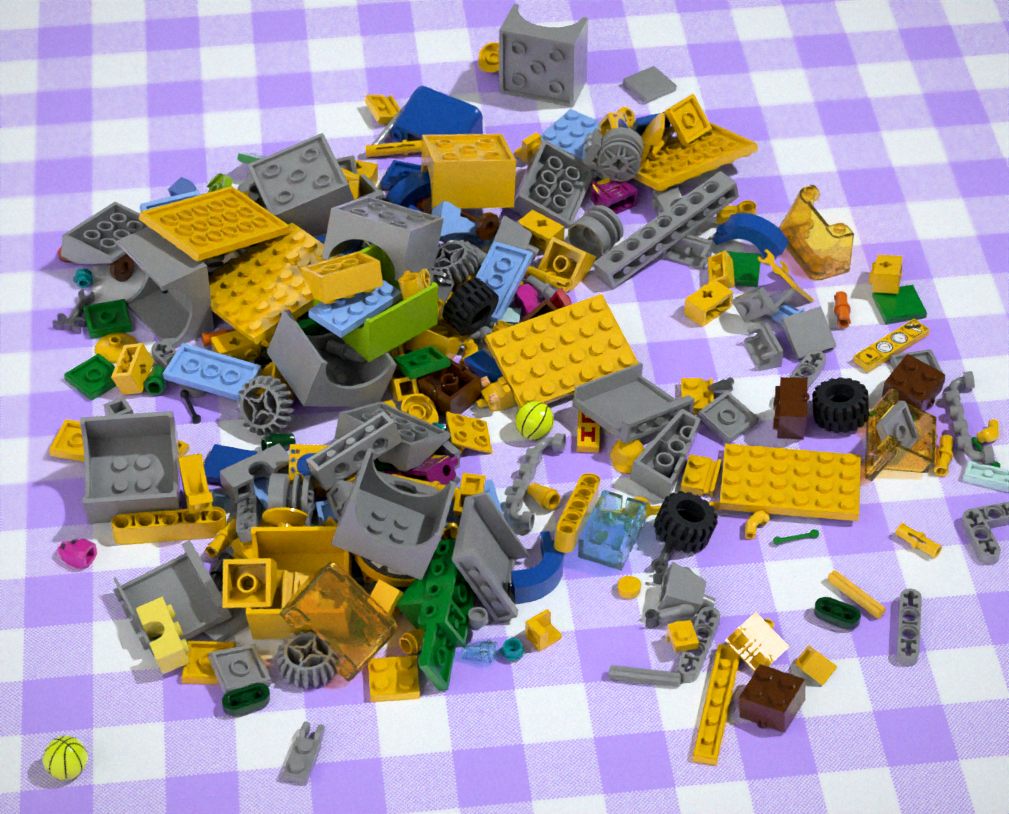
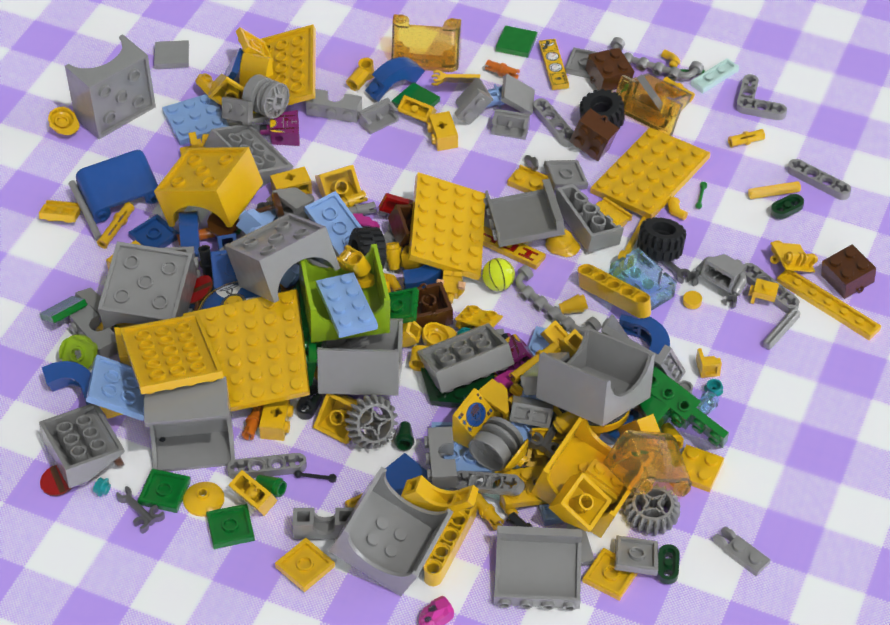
camera: 60 degrees left, 5 degrees up
light yellow arch [136,597,191,674] -> none
light blue plate [163,343,262,400] -> none
yellow slope [300,251,383,304] -> none
light grey brick [306,411,402,491] -> none
light grey wheel [568,205,624,260] -> none
light grey brick [593,171,739,289] -> none
yellow panel [794,644,837,685] -> none
yellow brick [869,254,903,294] -> none

